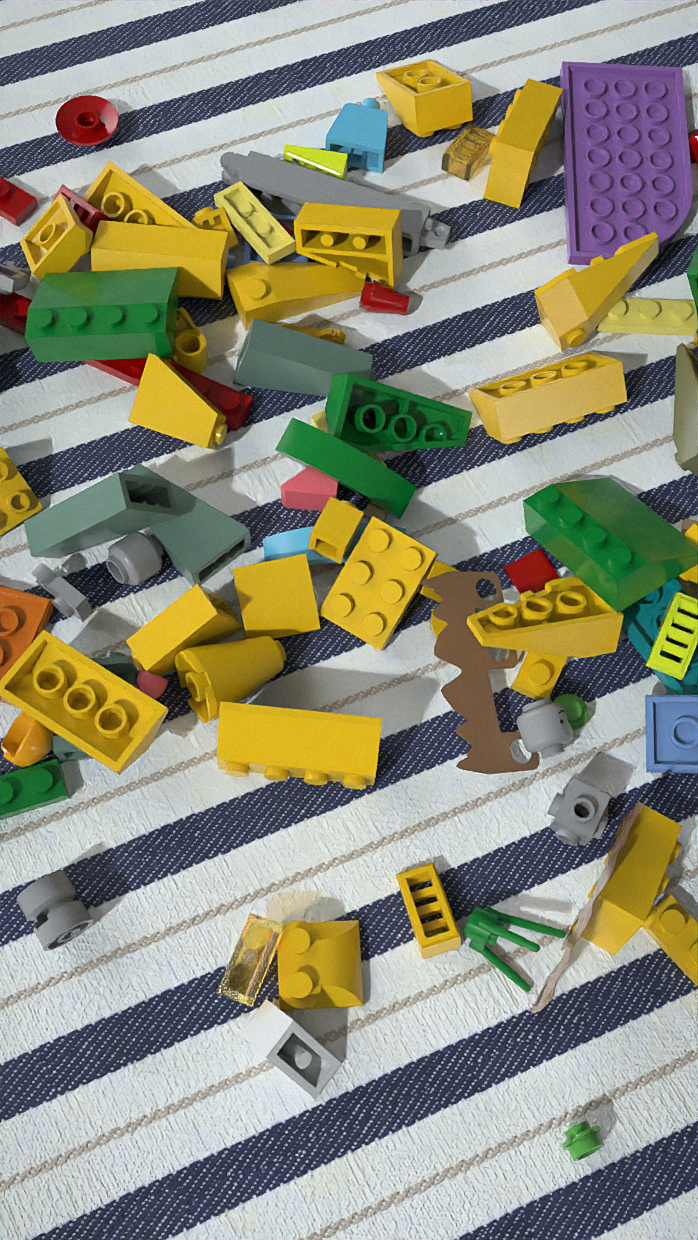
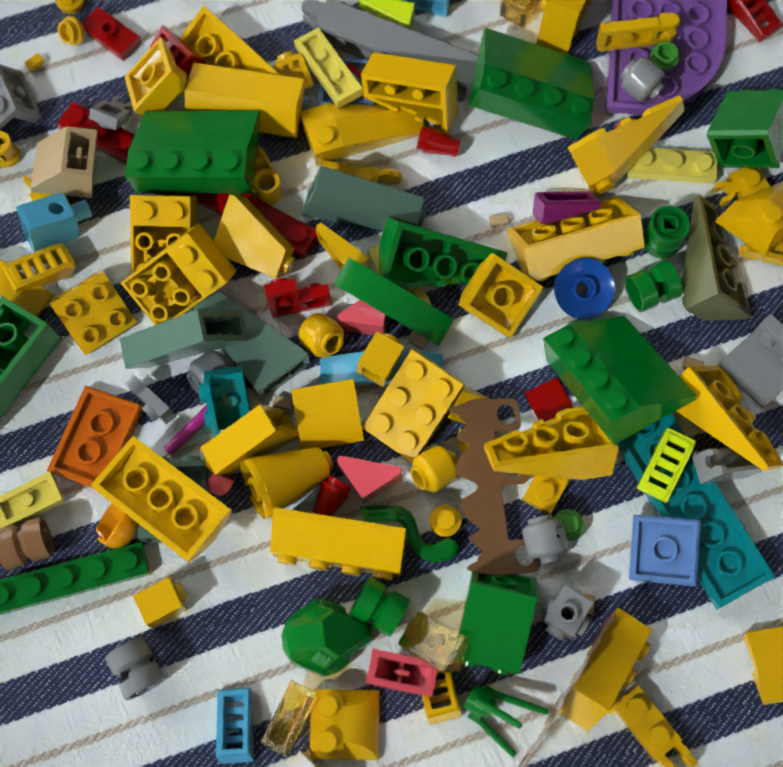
camera: 10 degrees right, 5 degrees up
none -> yellow slope [121,223,237,325]
none -> yellow slope [130,194,197,274]
none -> yellow brick [133,577,189,628]
none -> dark pink bar [163,405,208,456]
none -> teal bracket [198,366,251,438]
none -> medium azure slope [216,688,254,764]
none -> red plate [264,278,332,318]
none -> tan piece [273,395,293,411]
none -> green helmet [281,598,372,677]
none -> yellow head [298,313,344,358]
none -> red cone [311,475,351,516]
none -> yellow slope [316,223,370,269]
none -> coral slope [337,455,402,505]
none -> green wheel [349,576,410,637]
none -> green piece [359,504,458,562]
none -> coral slope [366,648,438,697]
none -> clear yellow slope [398,612,468,673]
none -> yellow head [410,445,458,493]
none -> yellow plate [429,505,461,537]
none -> green slope [453,572,538,675]
none -> yellow slope [458,253,543,339]
none -> green slope [468,27,595,140]
none -> tan piece [489,213,509,228]
none -> magenta slope [533,191,601,224]
none -> blue dish [554,258,615,319]
none -> yellow hinge [596,12,680,52]
none -> light grey head [620,57,665,102]
none -> green wheel [625,260,682,313]
none -> green wheel [643,205,690,259]
none -> bright green plate [650,42,680,71]

